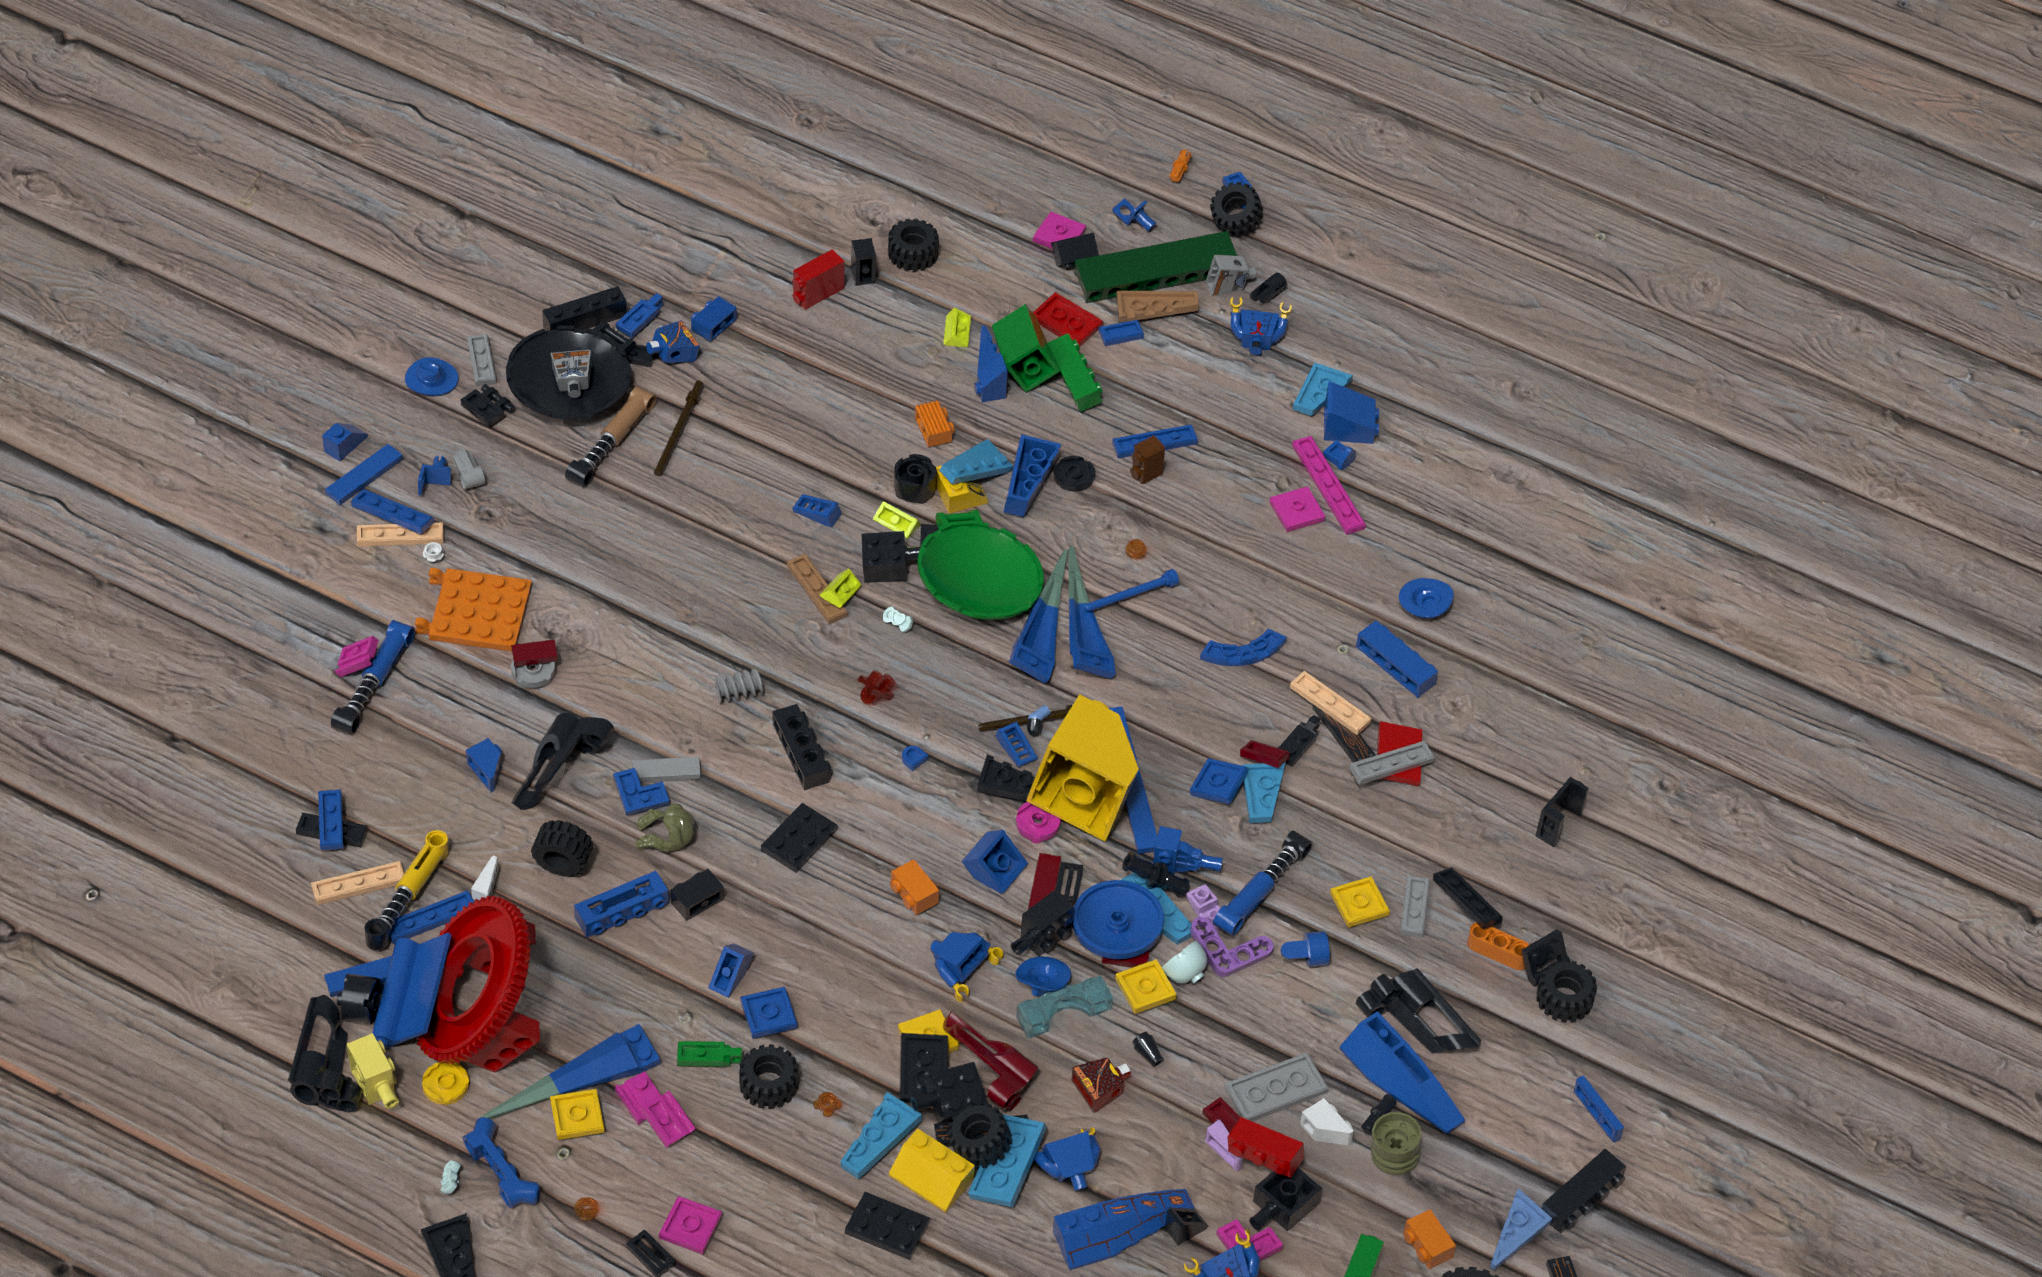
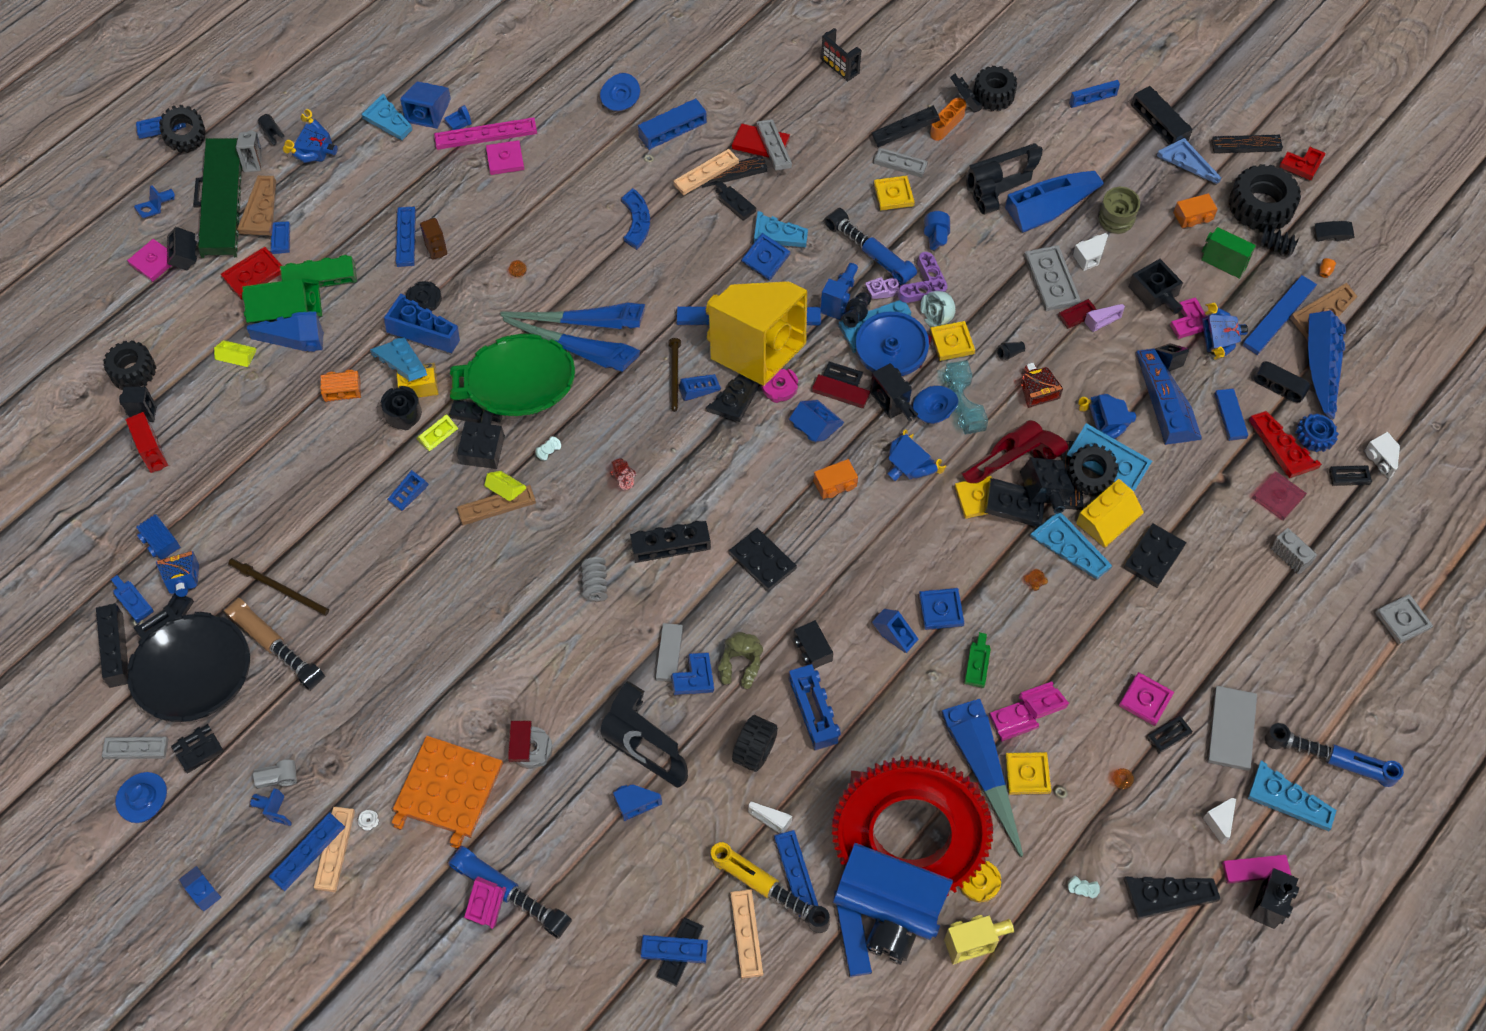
camera: 75 degrees left, 10 degrees up
black panel [288,995,362,1112] -> none
blue tile [325,444,403,505] -> none
blue plate [462,1117,540,1208] -> none
light grey torso [551,350,592,398] -> none
black tyre [739,1044,798,1109] -> none
blue tile [902,746,929,772] -> none
arm [1027,705,1051,737] -> none
blue piece [1084,569,1179,612] -> none
orange axle [1169,150,1192,182] -> none
red brick [1227,1117,1304,1178] -> none
dark red tile [1240,740,1289,768] -> none
black axle [1361,1094,1397,1135] -> none

